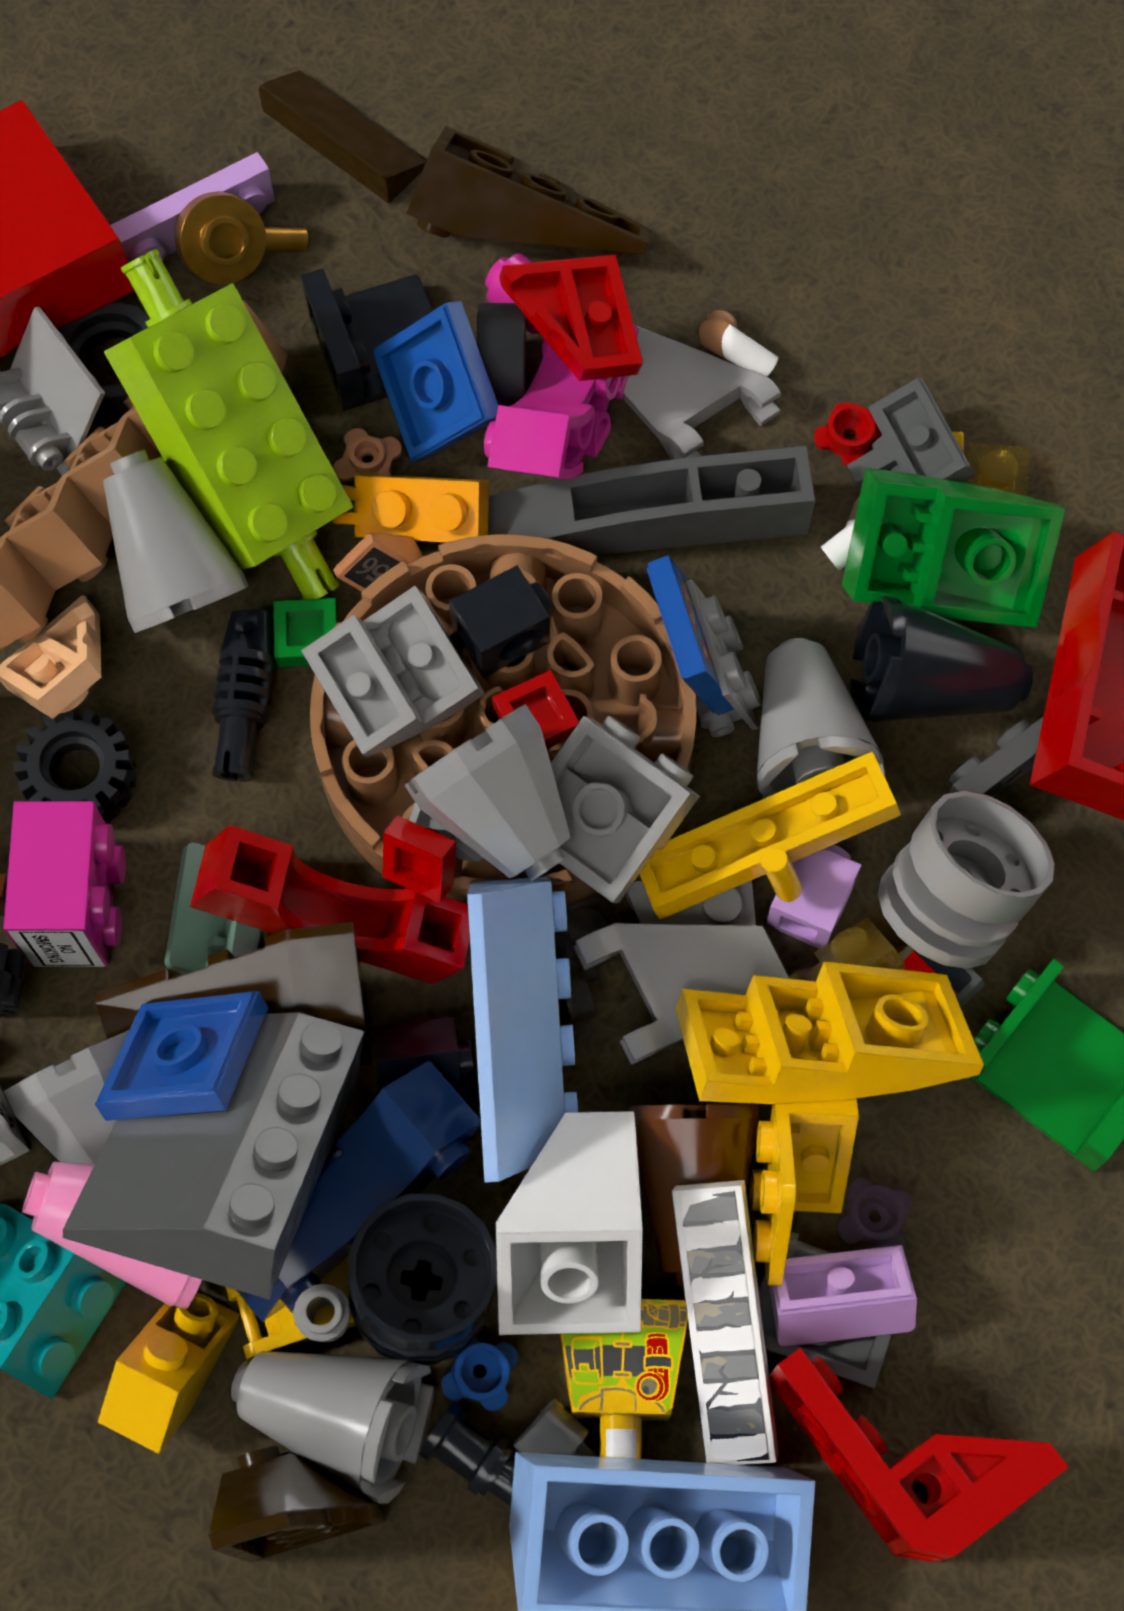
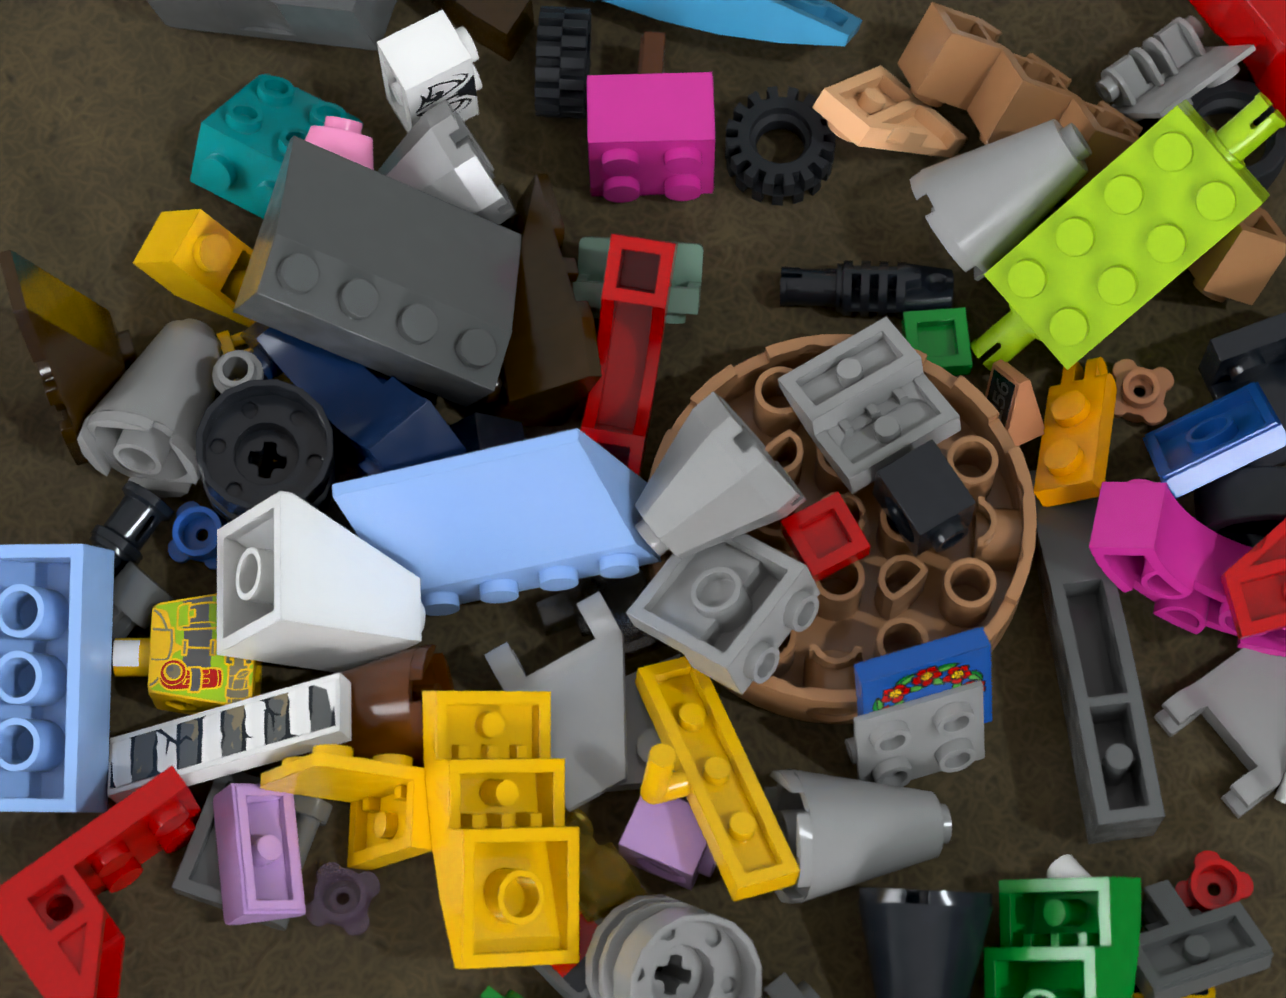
camera: 90 degrees right, 0 degrees up
blue tile [95,991,268,1121] -> none
red plate [382,815,456,903] -> none

